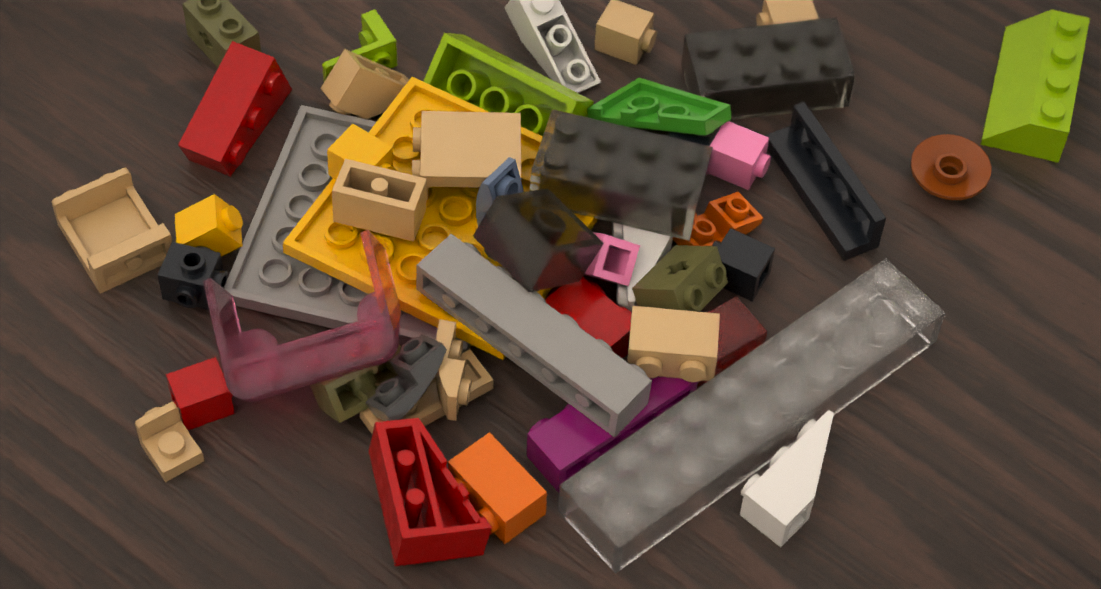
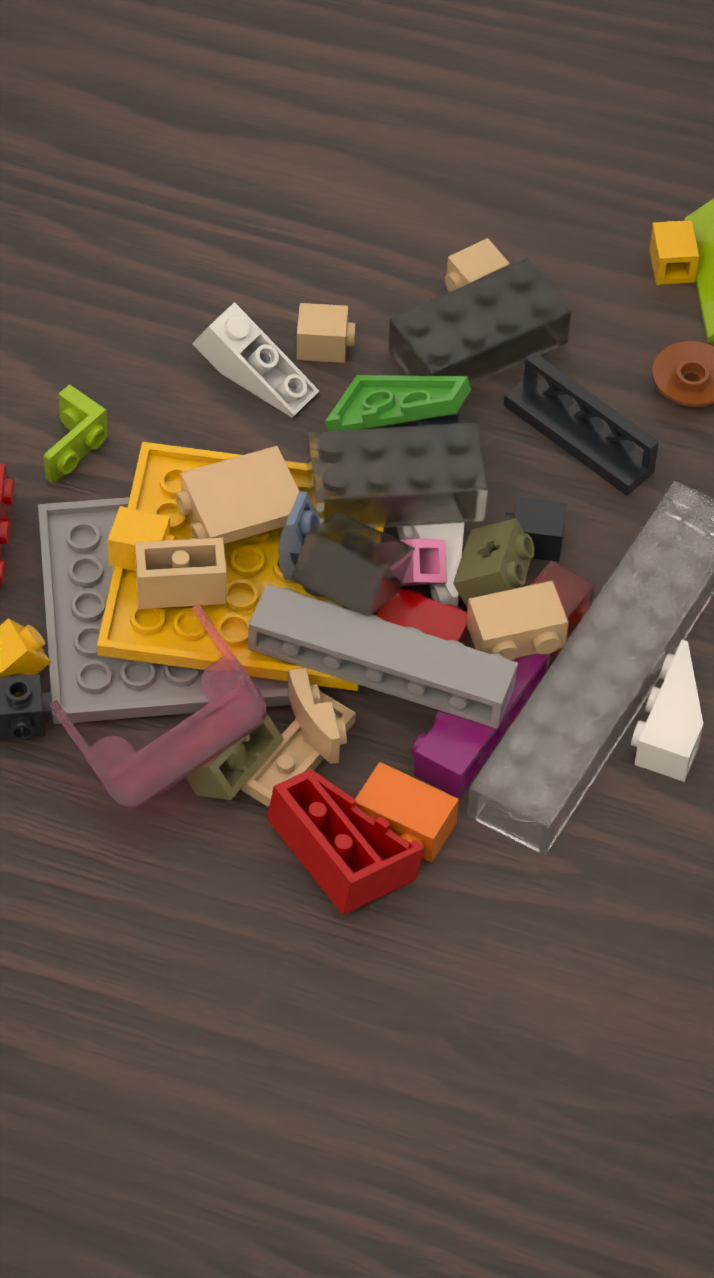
camera: 20 degrees left, 0 degrees up
tan bracket [135,402,204,482] -> none
red brick [166,357,238,430] -> none
tan slope [321,49,409,119] -> none
dark grey slope [365,334,447,421] -> none
lime slope [423,33,594,148] -> none
orange slope [673,191,764,246] -> none
bright pink brick [705,121,771,190] -> none
none -> yellow brick [649,220,699,285]

